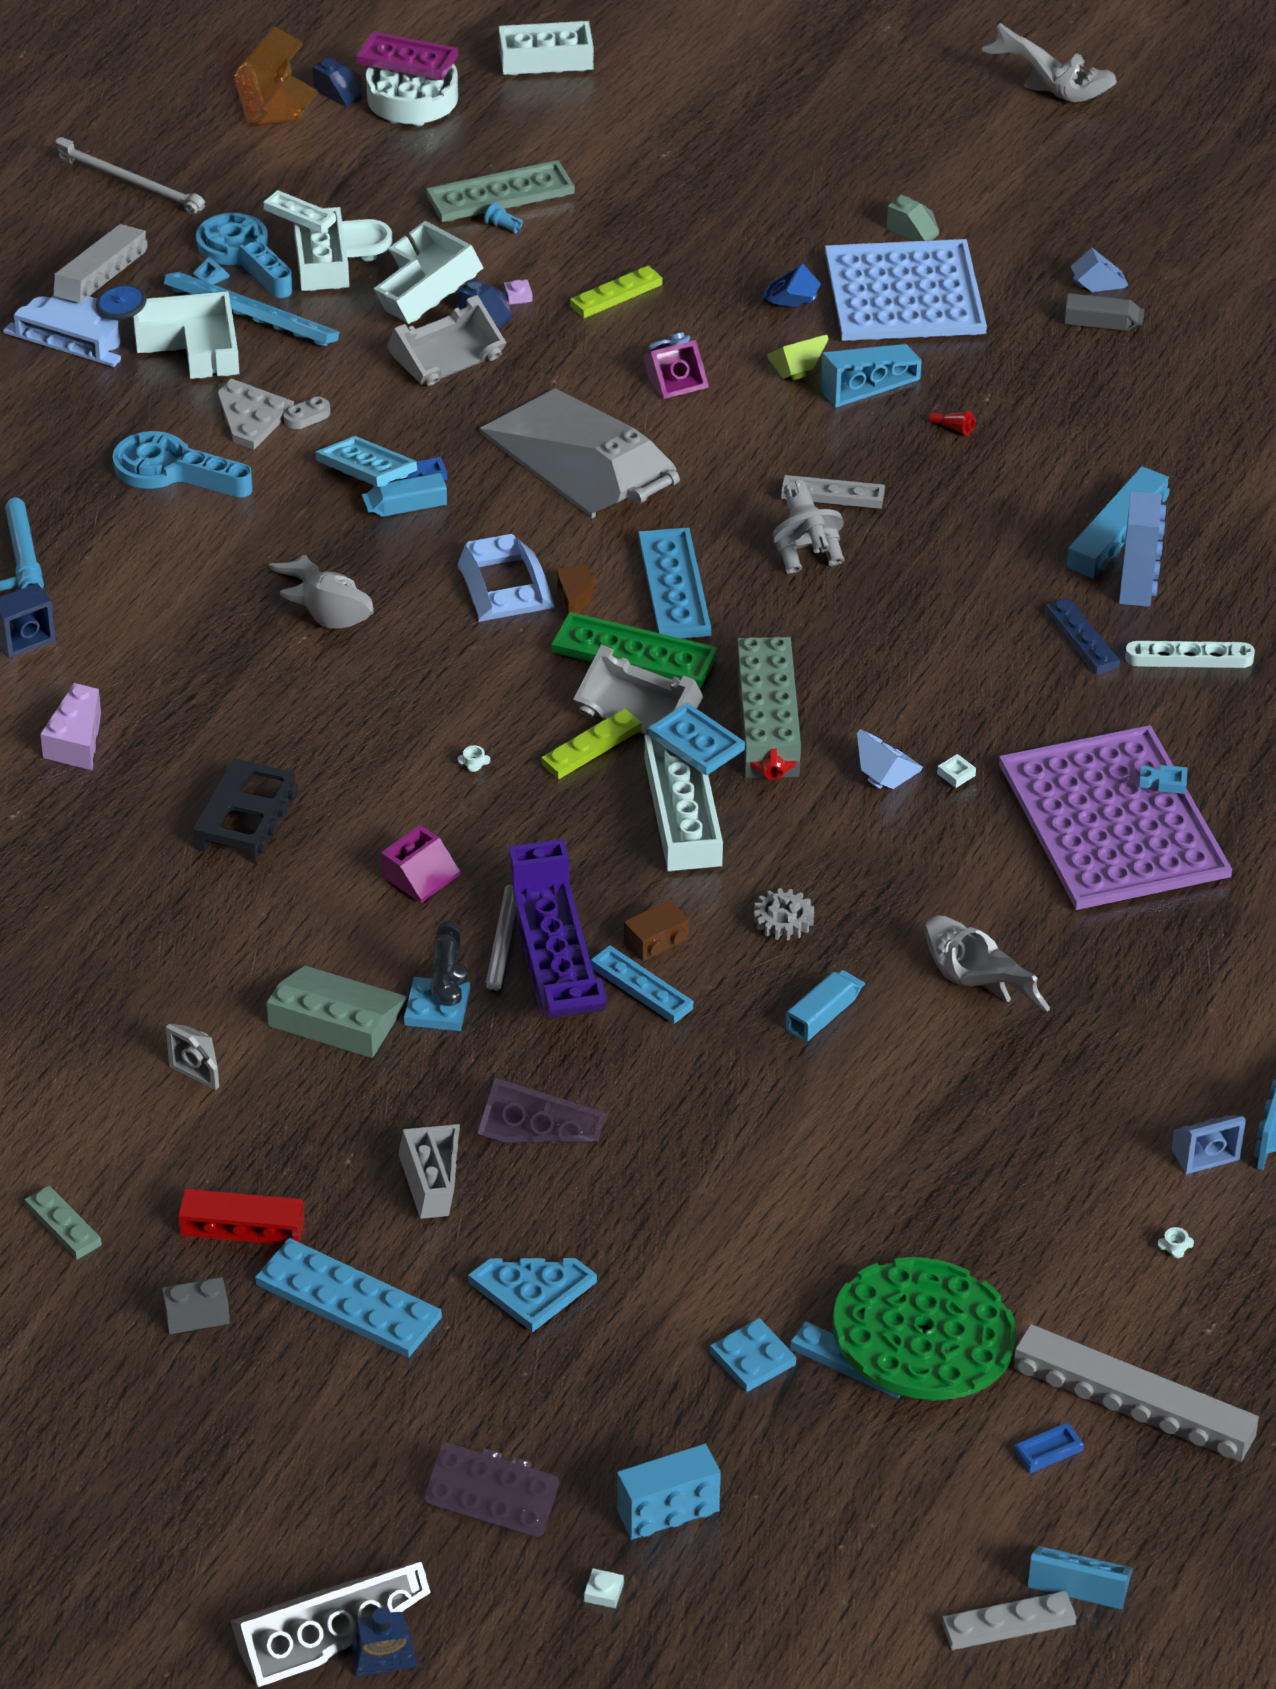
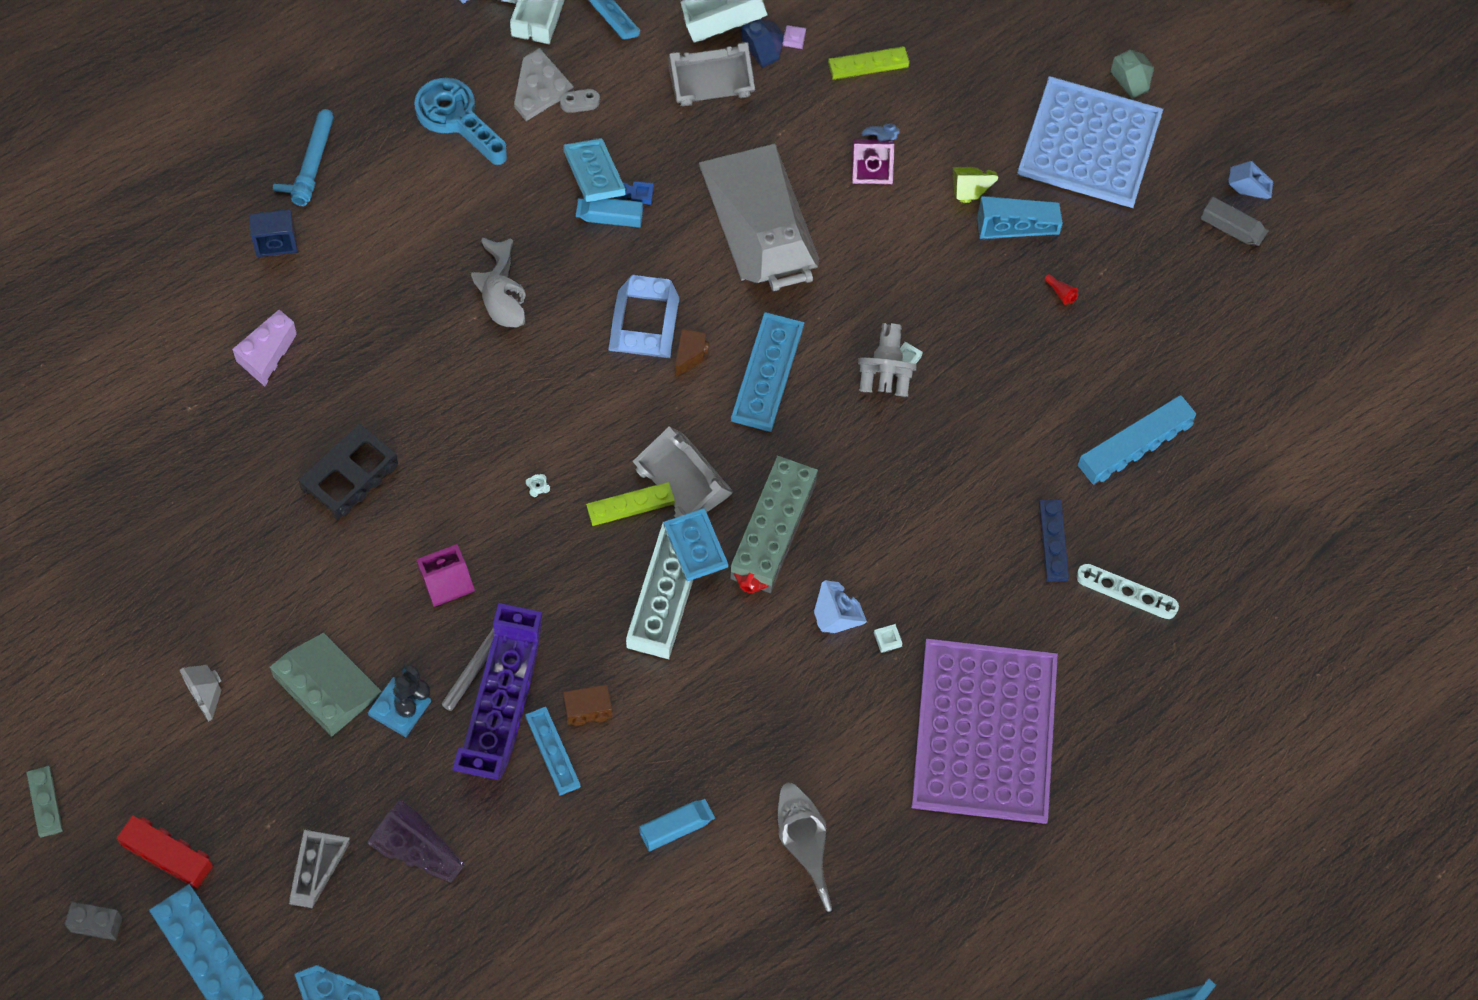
camera: 20 degrees right, 20 degrees up
green plate [552,612,718,688] -> none
light grey gear [754,888,814,940] -> none
blue slope [761,263,821,307] -> none
light grey plate [781,475,885,509] -> none
medium blue brick [1119,491,1166,607] -> none
dark azure plate [1139,765,1187,794] -> none

